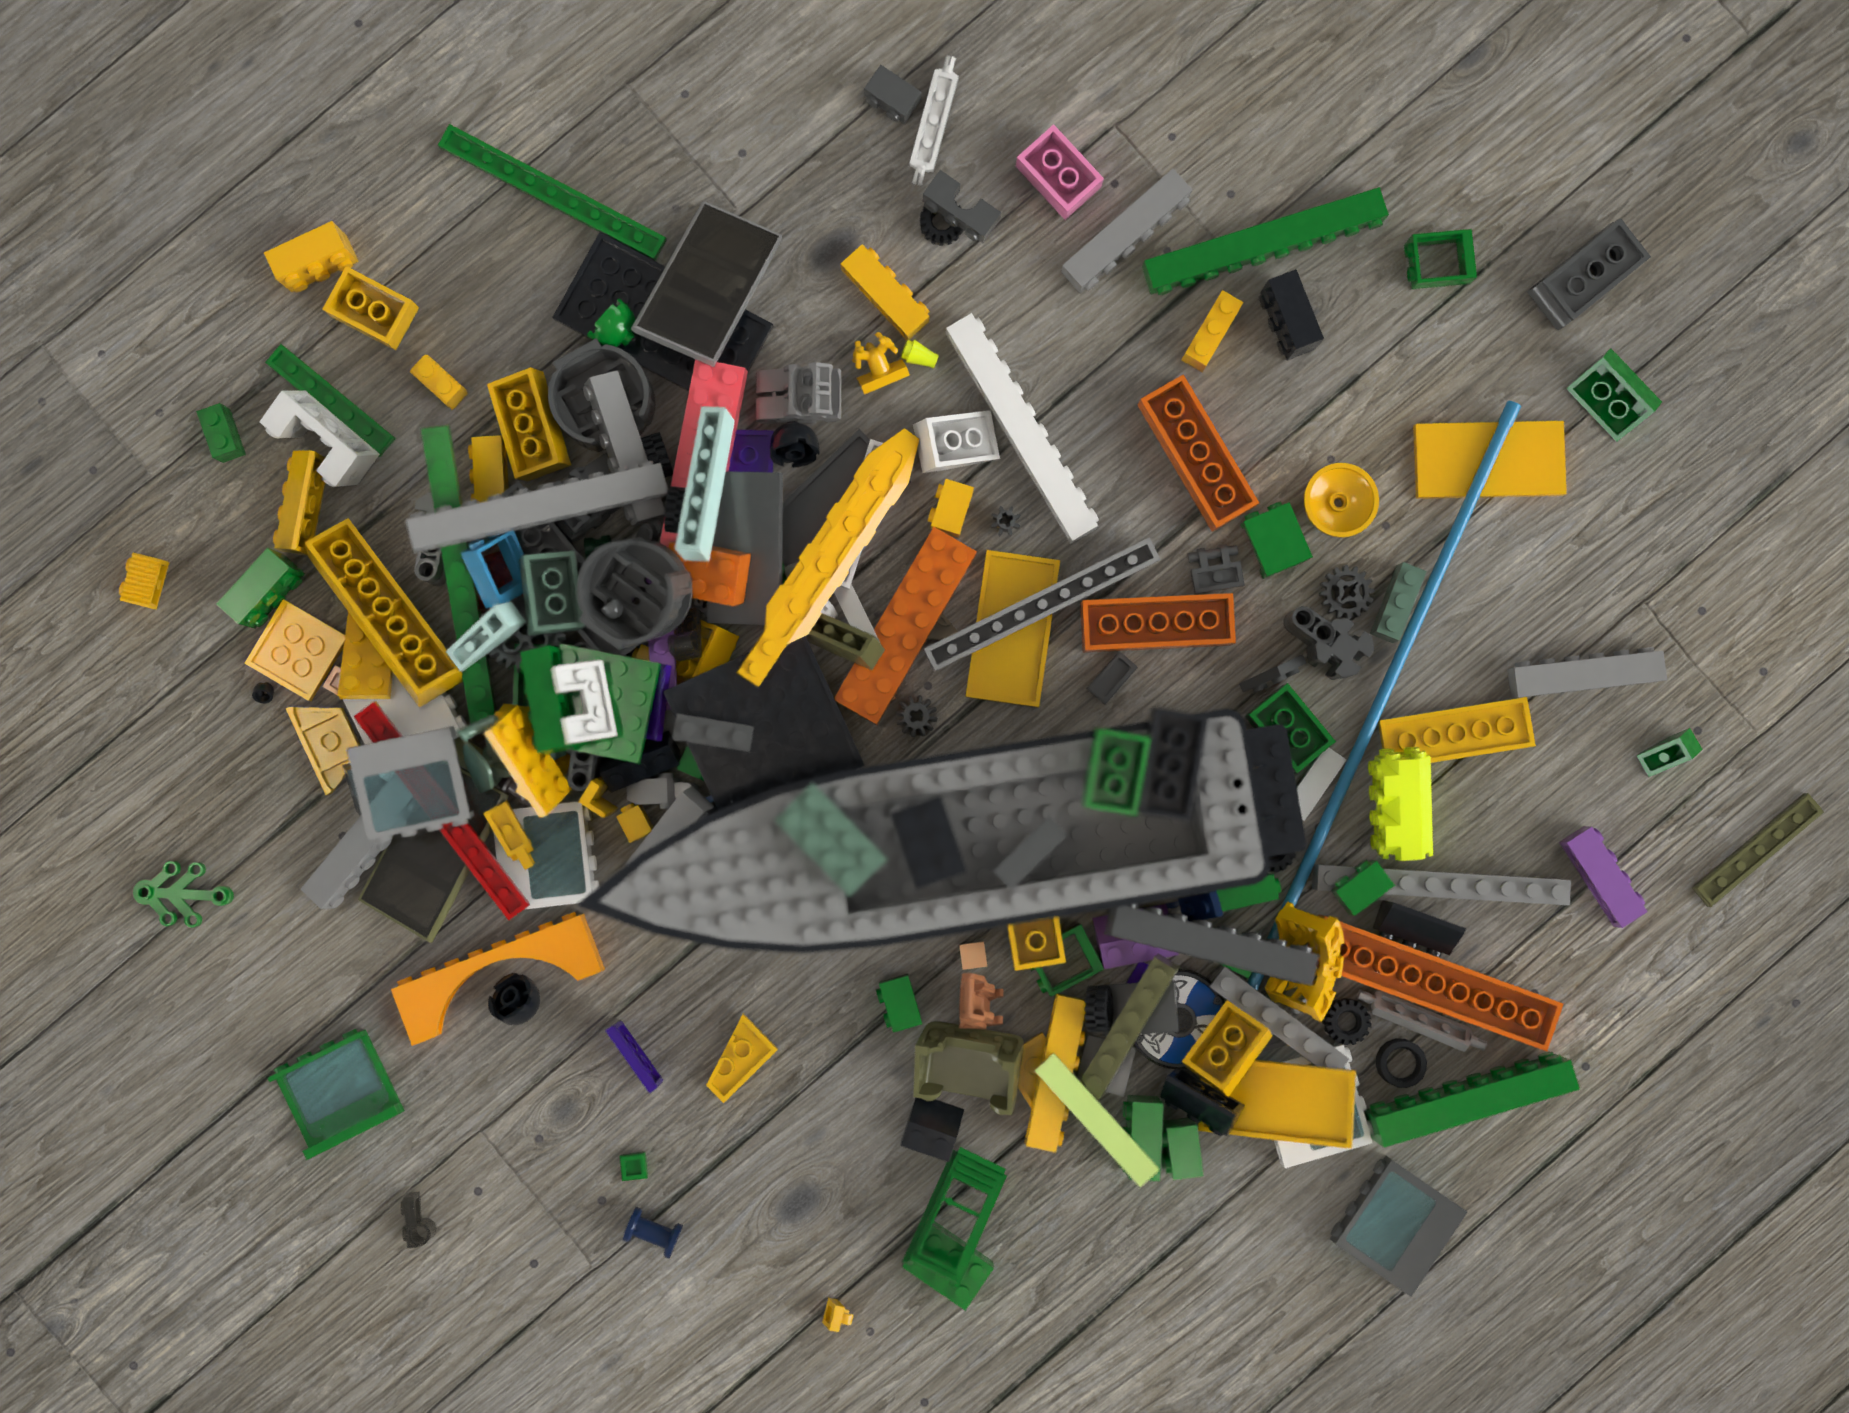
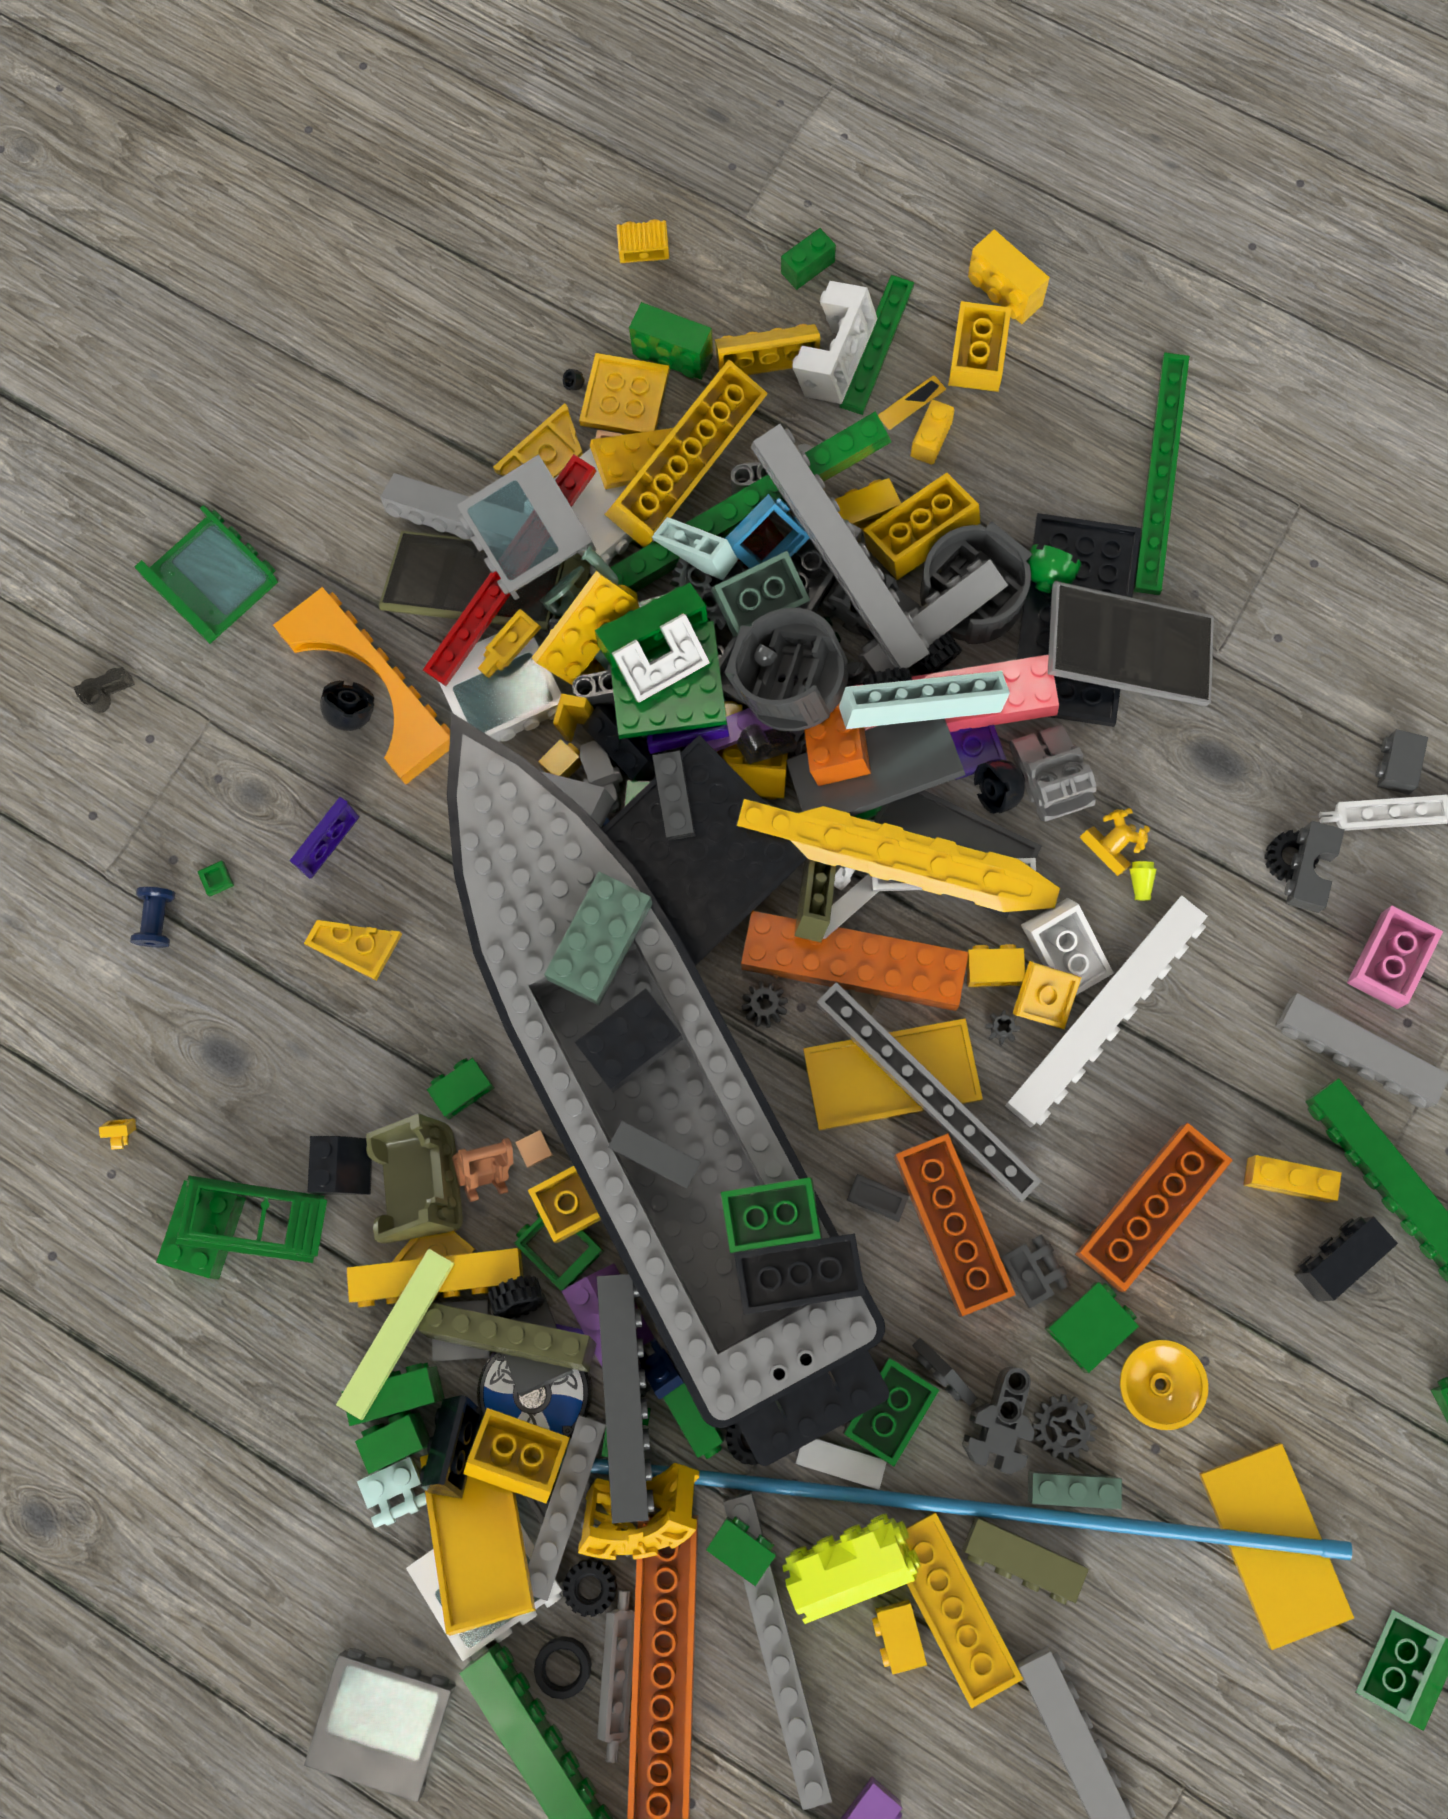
camera: 80 degrees right, 10 degrees down
green plant [133,861,234,928] -> none
yellow brick [841,244,929,341] -> none
black slope [1373,900,1466,957] -> none
none -> light aqua plate [357,1456,427,1528]
none -> yellow brick [872,1600,927,1674]
none -> yellow sticker [878,376,946,430]
none -> olive brick [962,1516,1089,1605]
none -> yellow tile [1012,961,1082,1030]

